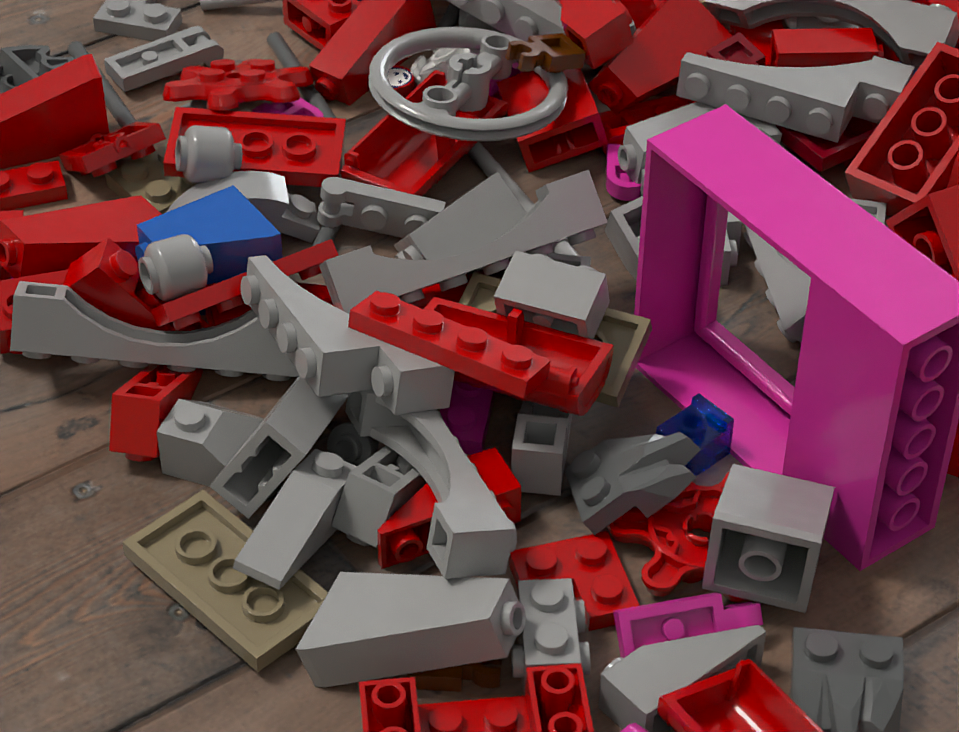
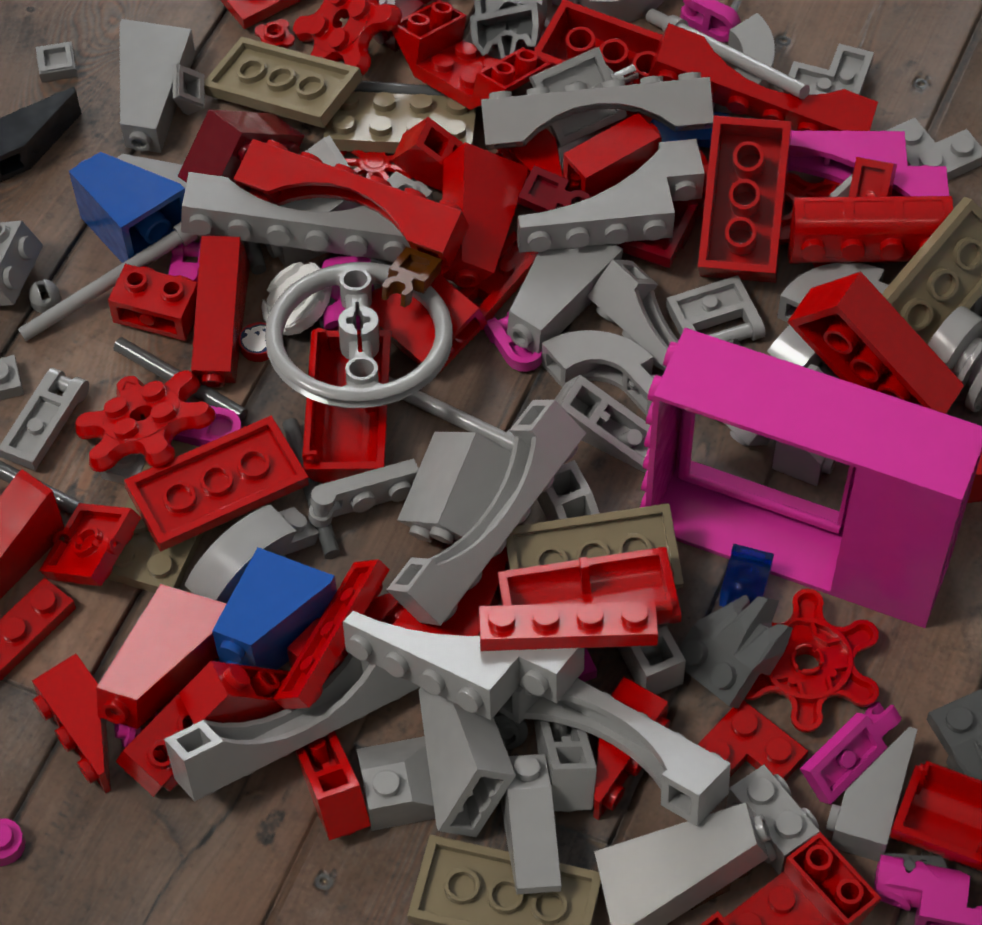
camera: 30 degrees left, 15 degrees up
light grey head [138,234,213,302] -> none
light grey head [175,125,242,183] -> none
light grey brick [494,251,610,339] -> none
light grey slope [702,464,835,613] -> none

